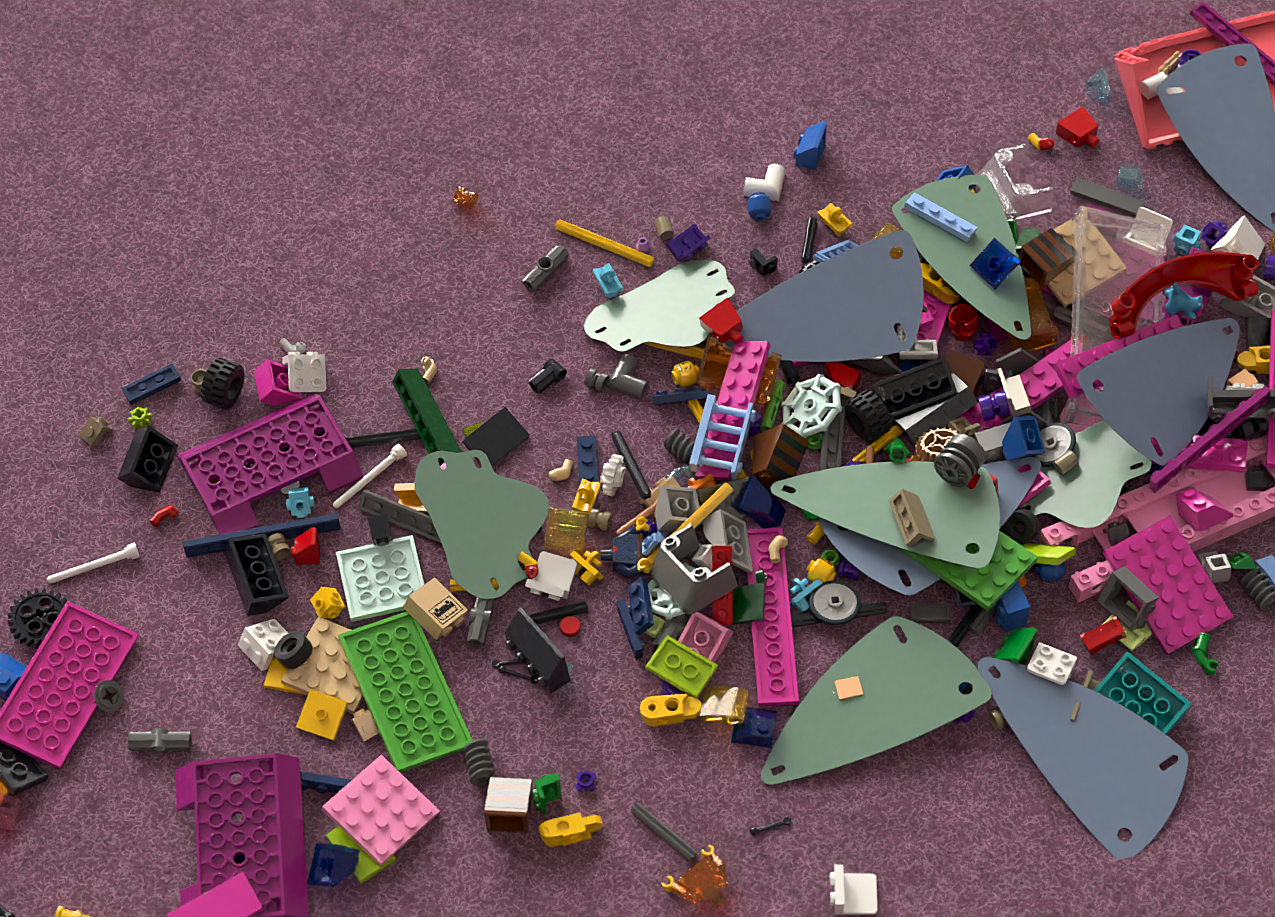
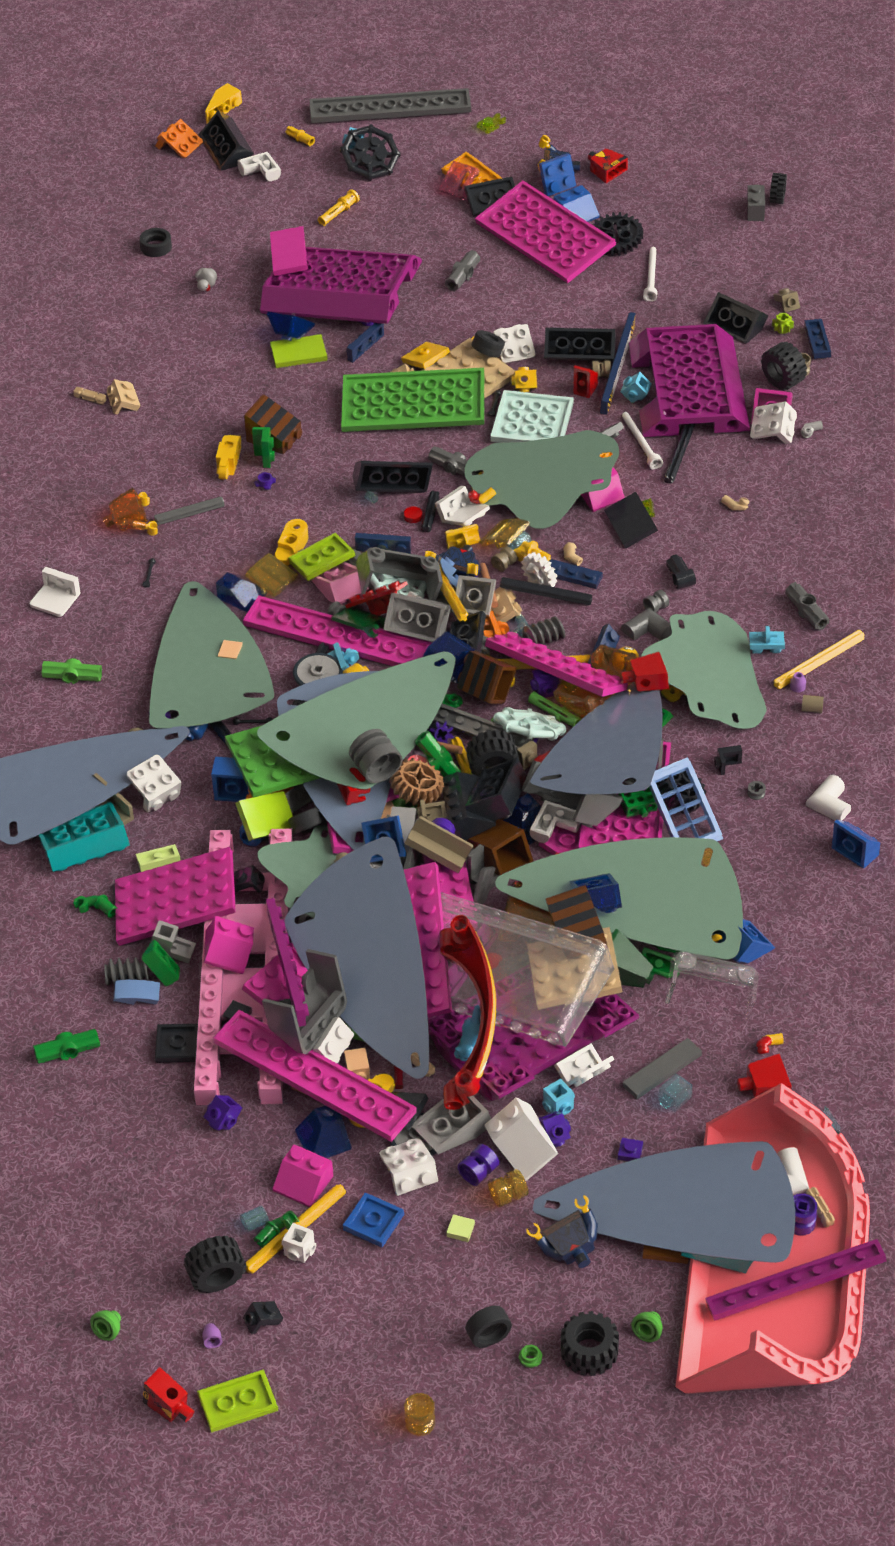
camera: 115 degrees right, 10 degrees down
dark grey gear [92,680,124,713] -> none
red arm [150,505,178,527] -> none
bright pink plate [322,755,440,867] -> none
black slope [368,514,393,546] -> none
dark green brick [392,368,462,466] -> none
tan brick [403,577,468,640] -> none
dark grey piece [464,739,495,786] -> none
dark blue plate [628,577,654,635] -> none
dark purple bracket [666,224,711,262] -> none
light blue fence [689,394,756,480] -> none
blue head [747,192,771,221] -> none
tan arm [768,535,788,563] -> none
black axle [801,217,817,263] -> none
yellow hips [817,203,852,236] -> none
dark tan panel [889,489,935,547] -> none
light blue plate [904,192,978,242] -> none
green slope [993,628,1037,670] -> none
red hinge [1080,616,1127,655] -> none
dark grey window [1097,566,1159,632] -> none
none -> bright green piece [42,658,102,684]
none -> dark grey bush [328,601,346,616]
none -> dark purple plate [618,1138,644,1161]
none -> dark grey bush [747,781,766,800]

